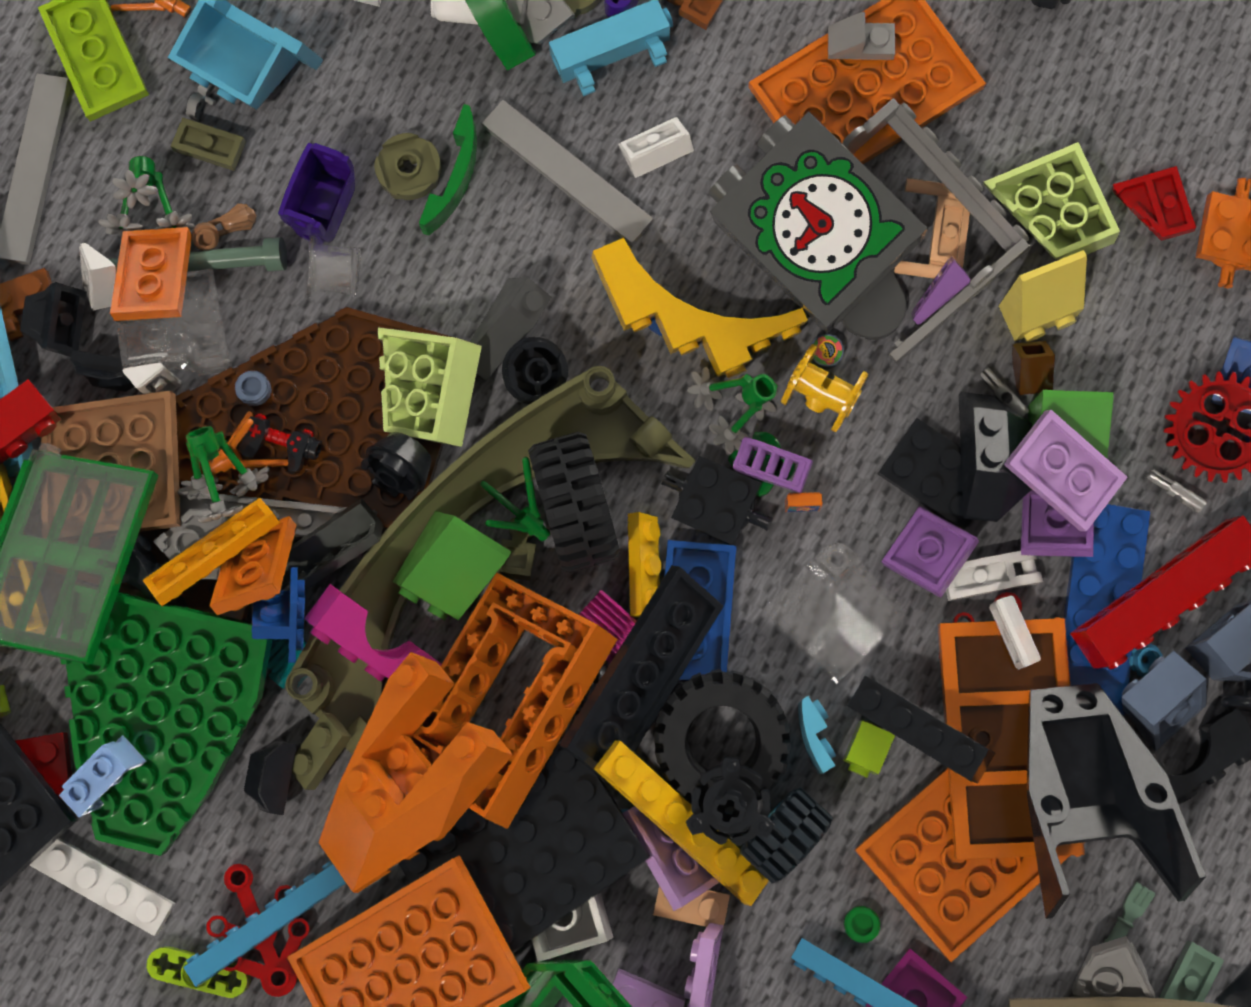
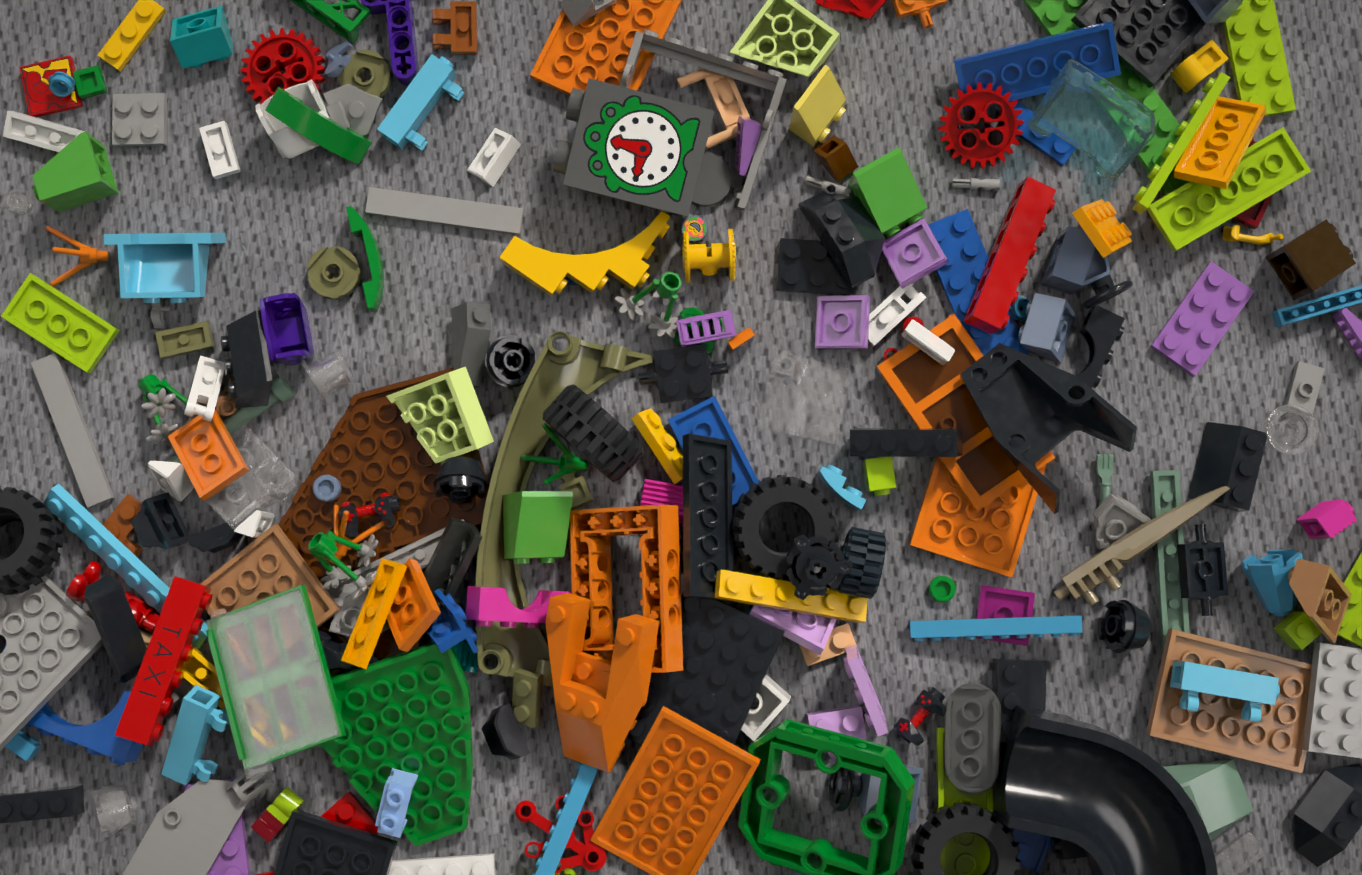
camera: 35 degrees left, 5 degrees up
lavender plate [1004,410,1128,531] -> none
none -> white plate [184,356,225,422]
none -> black slope [221,310,273,408]

